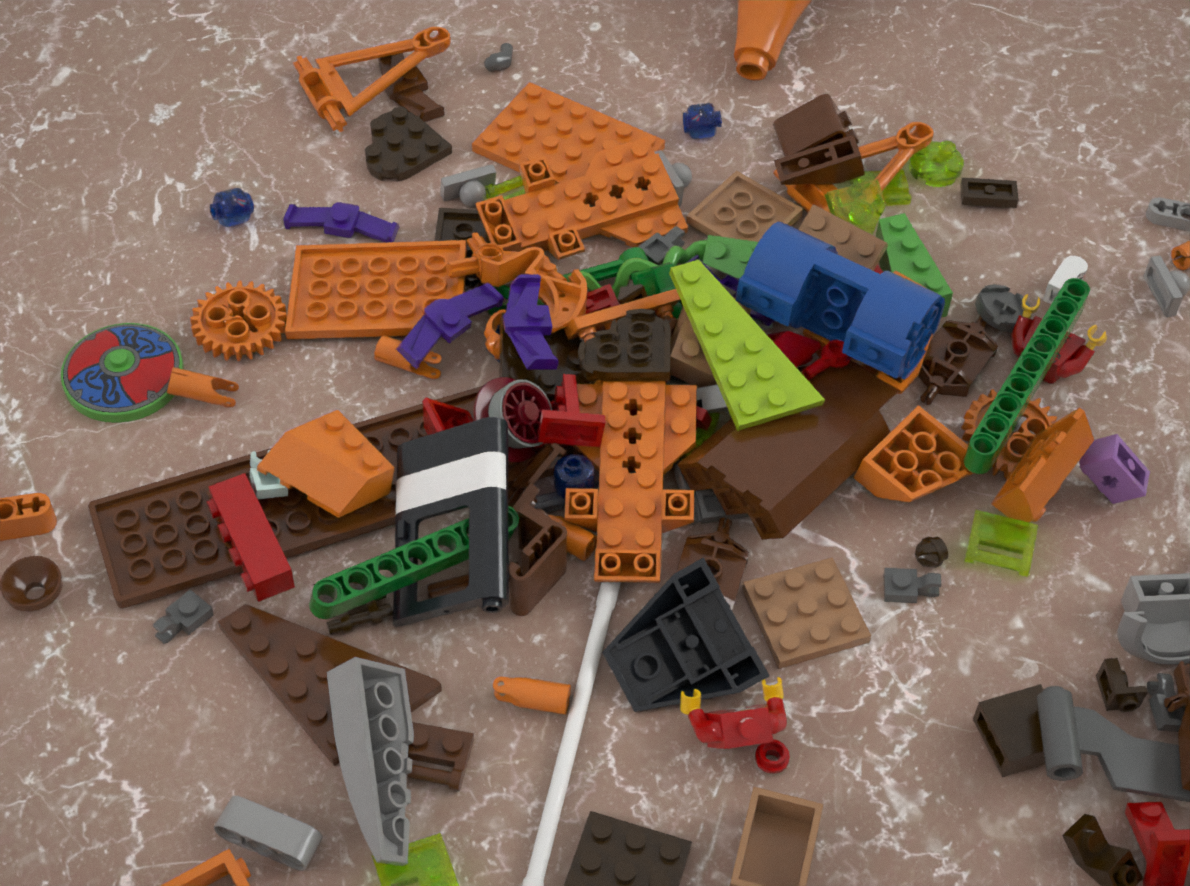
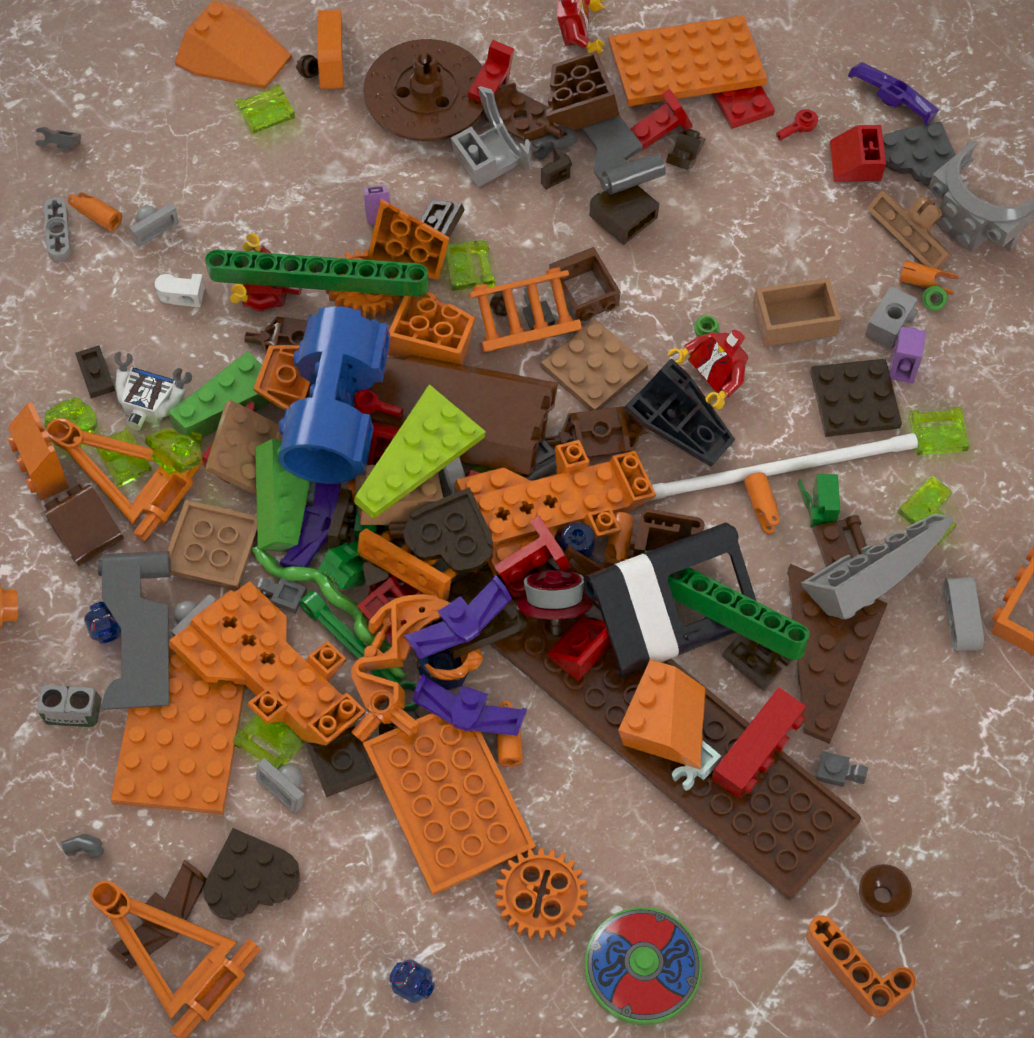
camera: 115 degrees left, 10 degrees up
orange piece [167,367,239,407] -> none
dark purple plate [283,202,400,243] -> none
reddish brown slope [774,135,865,185] -> none
dark grey tile [975,284,1032,333] -> none
none -> orange wedge [7,402,70,501]
none -> light grey piece [37,685,102,727]
none -> dark grey door [98,551,171,710]
none -> torso [114,352,192,430]
none -> dark brown plate [420,200,465,237]
none -> orange fence [468,267,582,353]
none -> reddish brown window [549,247,621,321]
none -> bright green plate [694,315,719,337]
none -> green piece [797,474,840,527]

